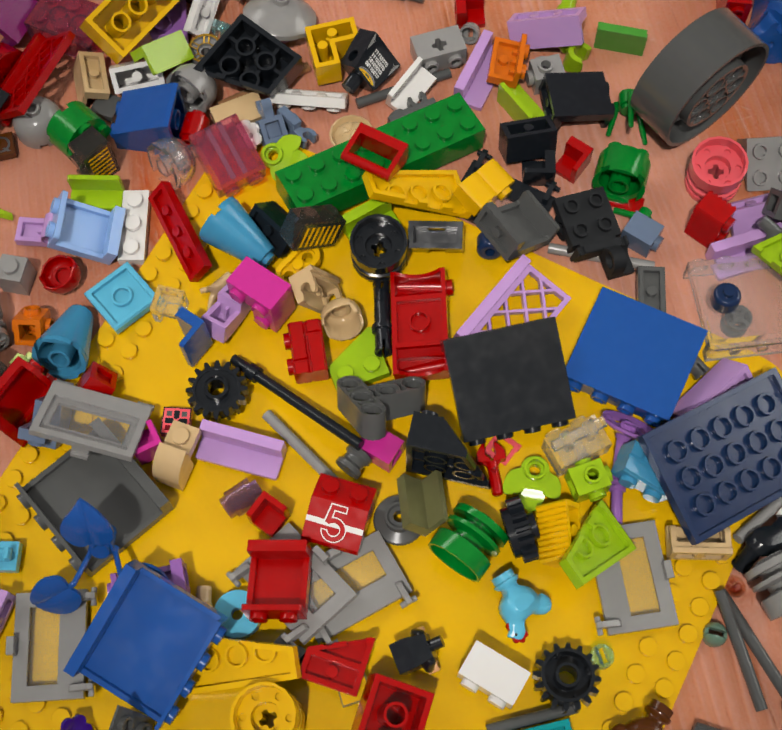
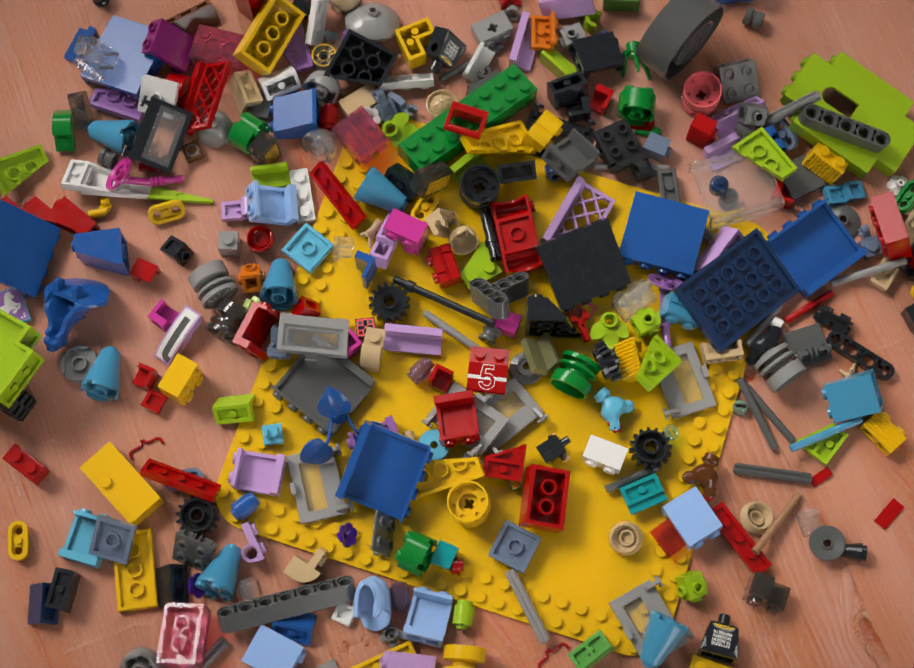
camera: 10 degrees left, 5 degrees up
lime panel [130,30,194,75] -> none

